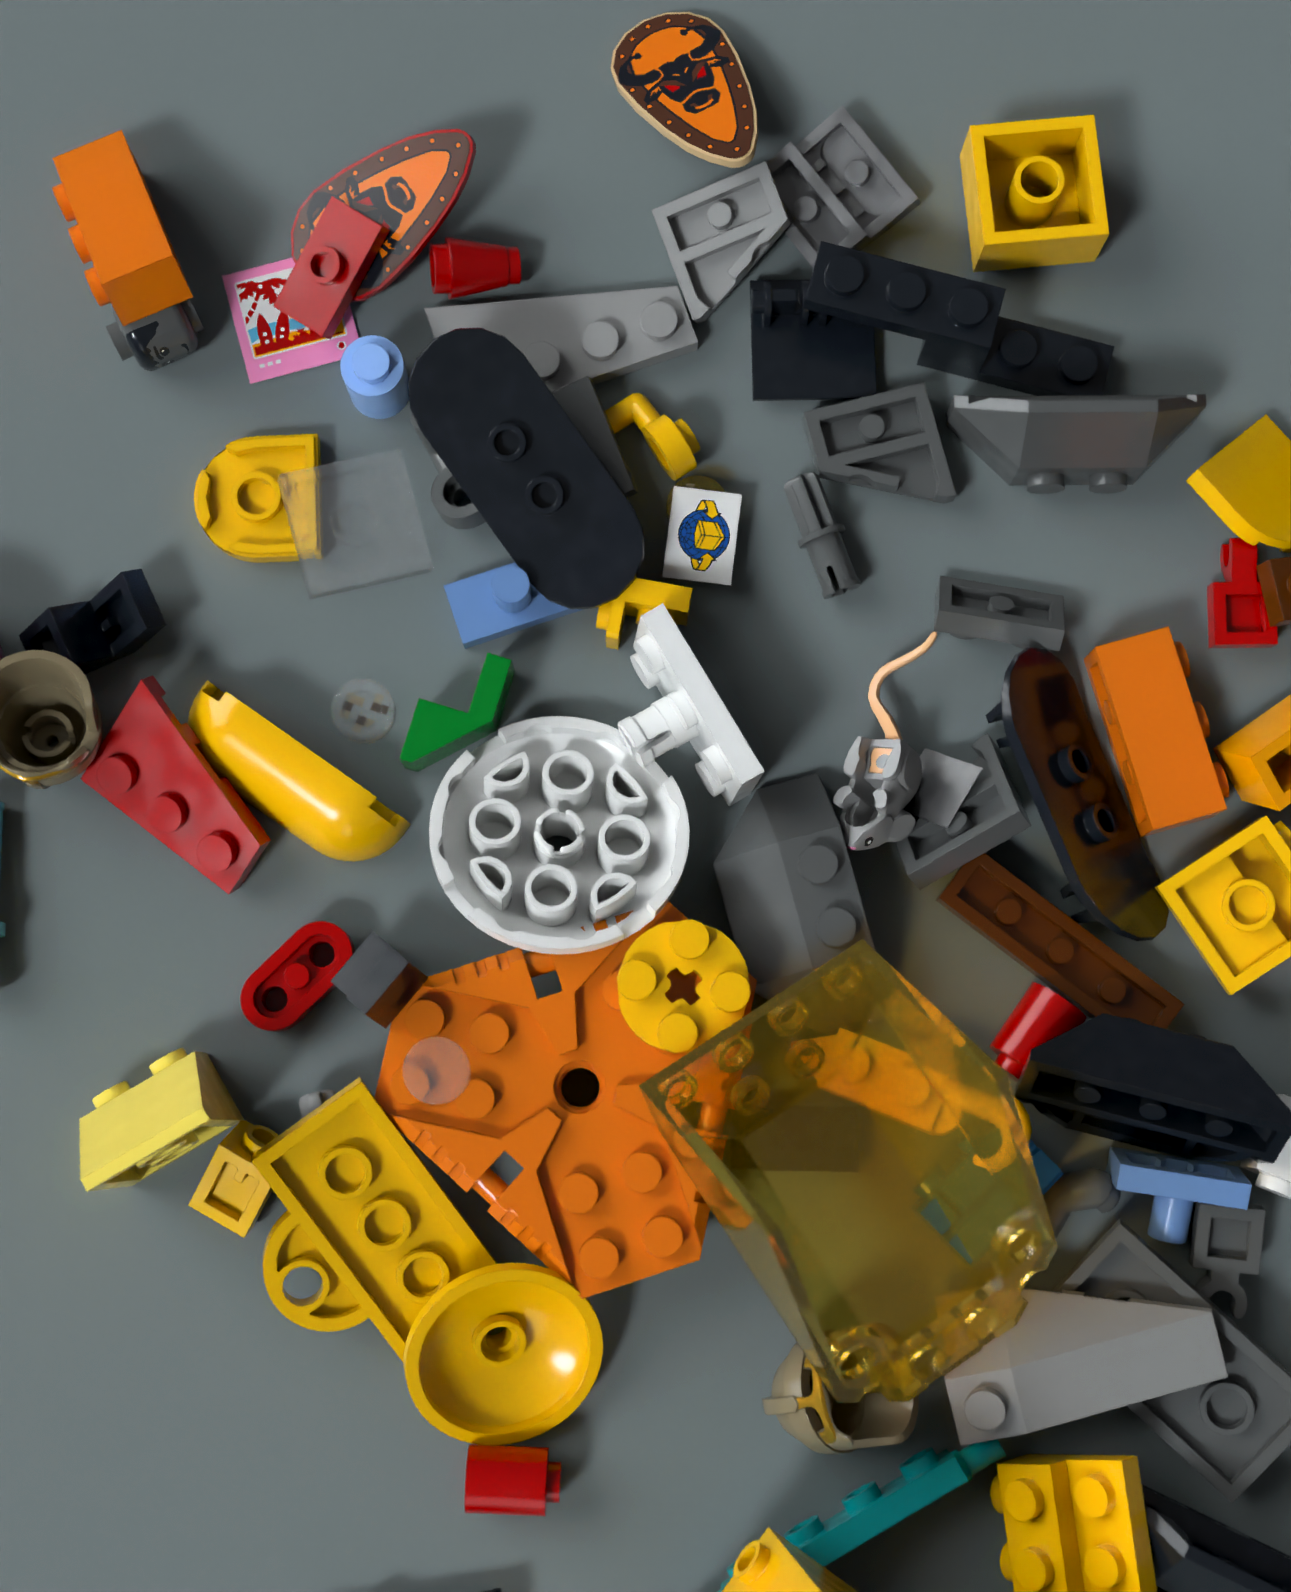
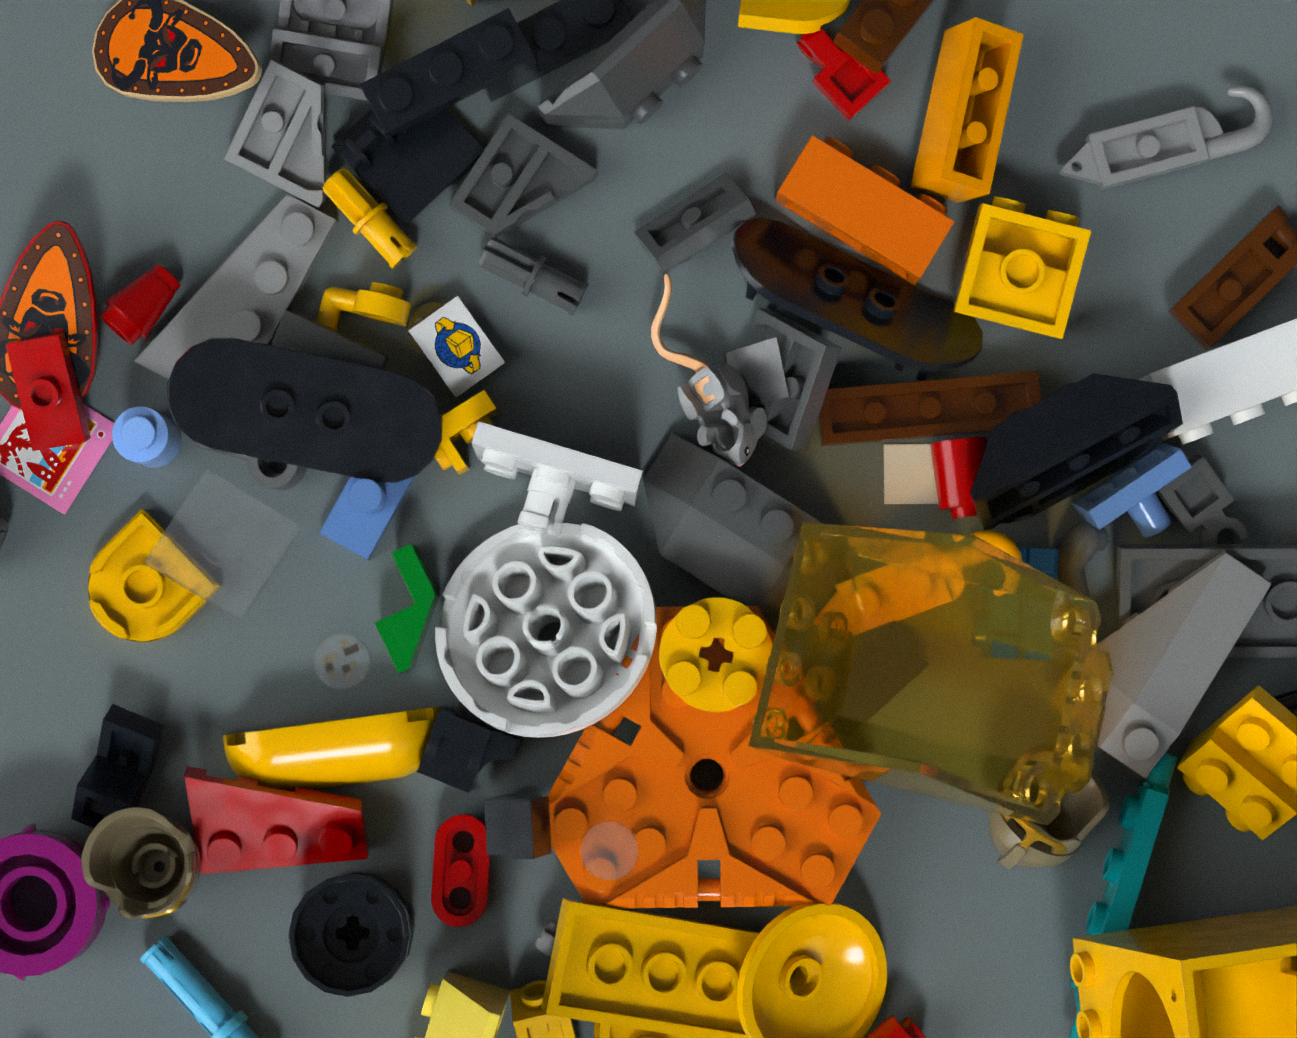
camera: 40 degrees left, 5 degrees up
none -> black wheel [288,872,414,997]
none -> yellow axle [322,168,418,270]
none -> black brick [417,702,523,793]
none -> white sticker [883,444,938,504]

